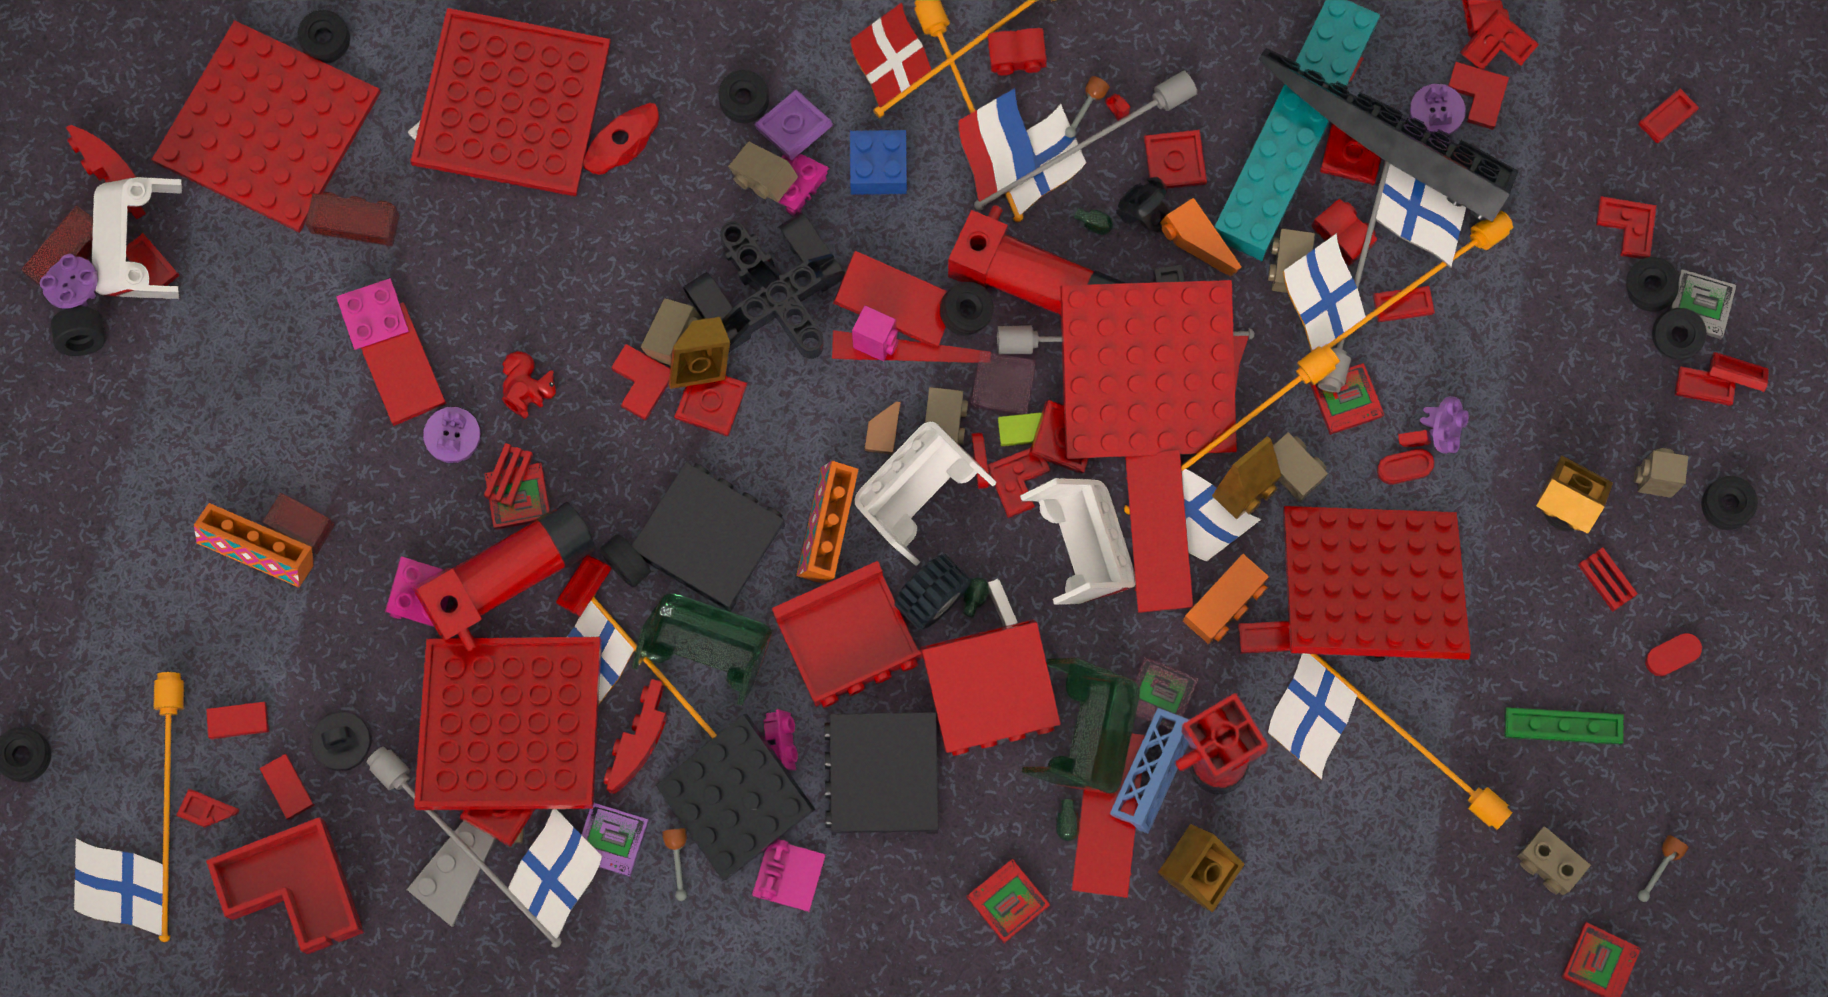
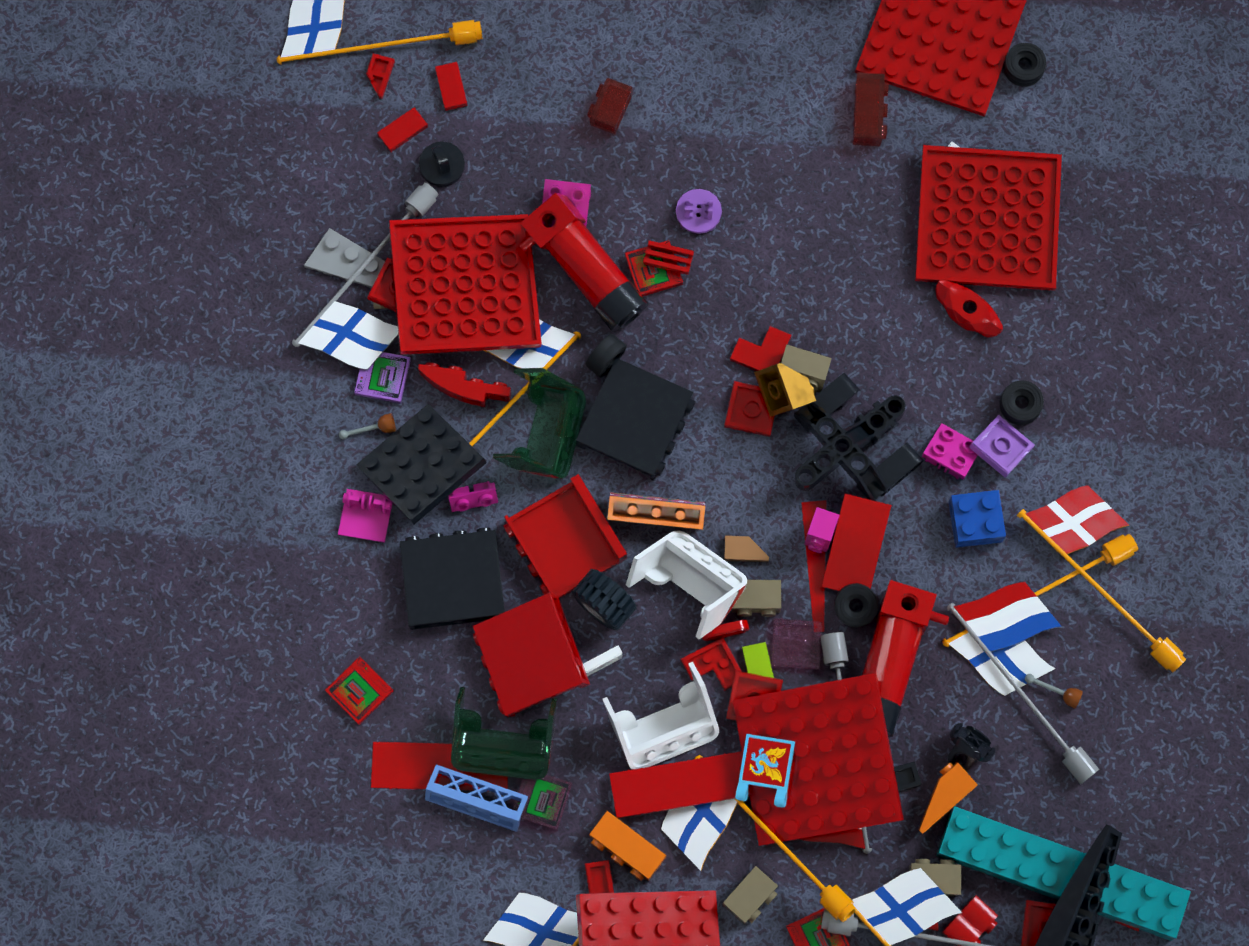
camera: 85 degrees right, 0 degrees up
orange brick [194,503,314,587] -> none
red piece [206,817,364,954] -> none
dark pink hinge [336,278,409,350] -> none
red tile [361,302,446,426] -> none
red animal [502,351,556,419] -> none
red tile [556,555,612,616] -> none
dark tan brick [728,141,798,202] -> none
clear green cylinder [963,577,989,617] -> none
red brick [988,28,1046,76] -> none
clear green cylinder [1056,799,1080,841] -> none
clear green cylinder [1074,208,1113,235] -> none
red tile [1105,94,1130,121] -> none
red tile [1144,130,1207,189] -> none
pearl gold slope [1158,824,1245,913] -> none
red piece [1175,693,1268,795] -> none
pearl gold slope [1212,436,1281,519] -> none
none -> flag [735,734,795,808]

